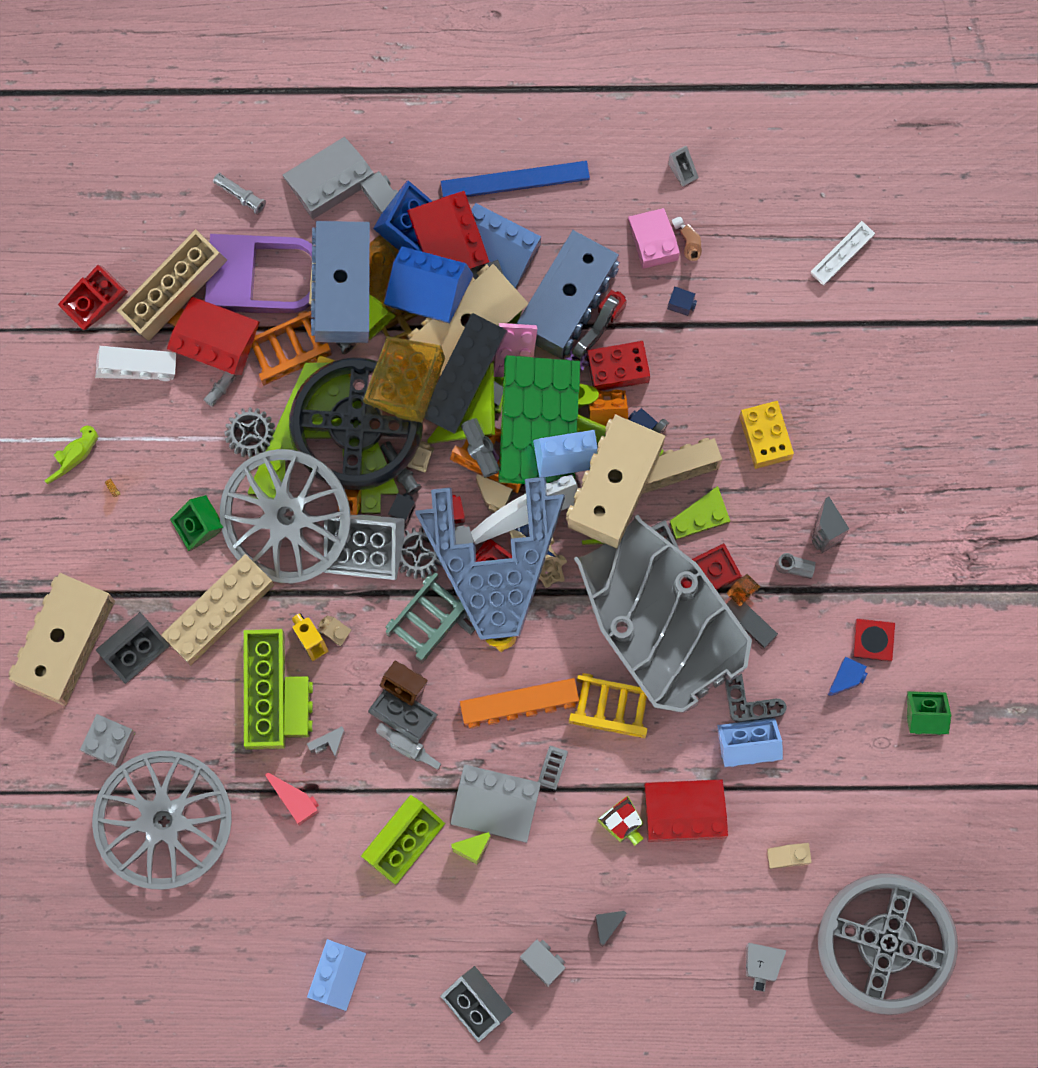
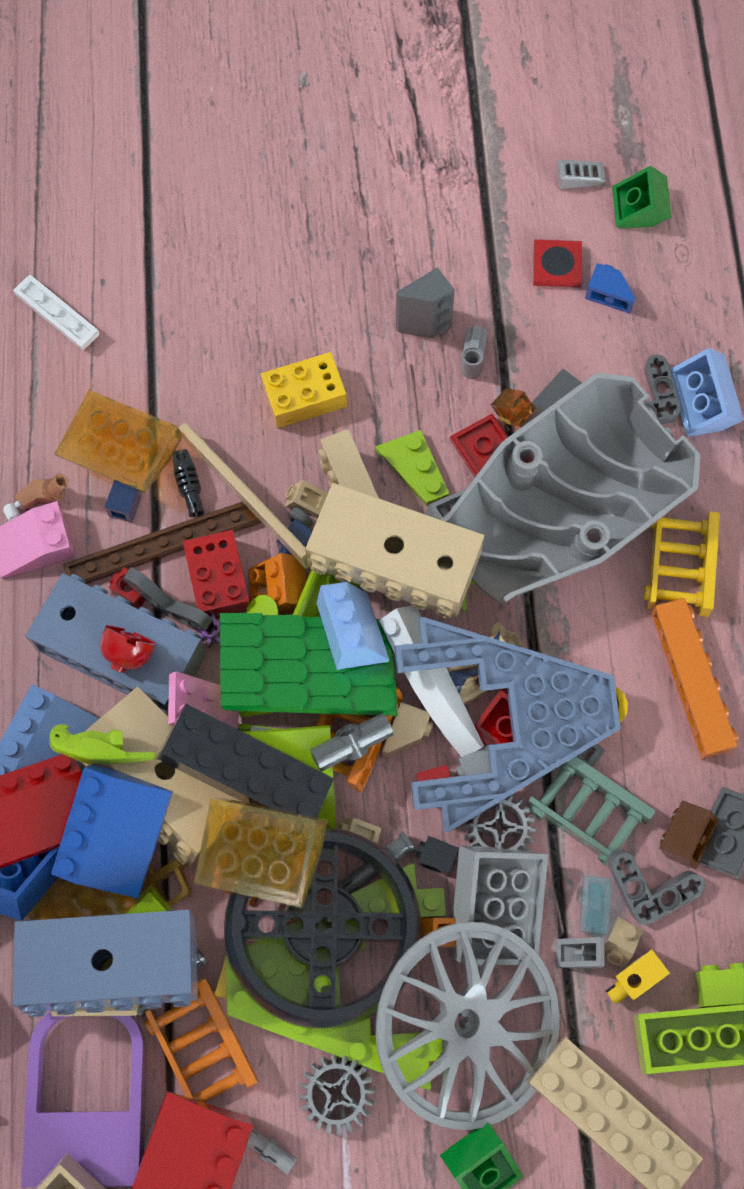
camera: 90 degrees left, 5 degrees down
none -> lime animal [49,724,156,764]
none -> clear yellow slope [54,389,182,493]
none -> reddish brown tile [63,502,262,584]
none -> red cylinder [100,625,156,673]
none -> black hinge [172,449,205,518]
none -> tan tile [178,423,309,569]
none -> tan bracket [285,480,328,517]
none -> light grey slope [556,160,606,189]
none -> light grey slope [556,937,604,969]
none -> clear light blue plate [579,875,612,935]
none -> dark grey beam [607,849,705,925]

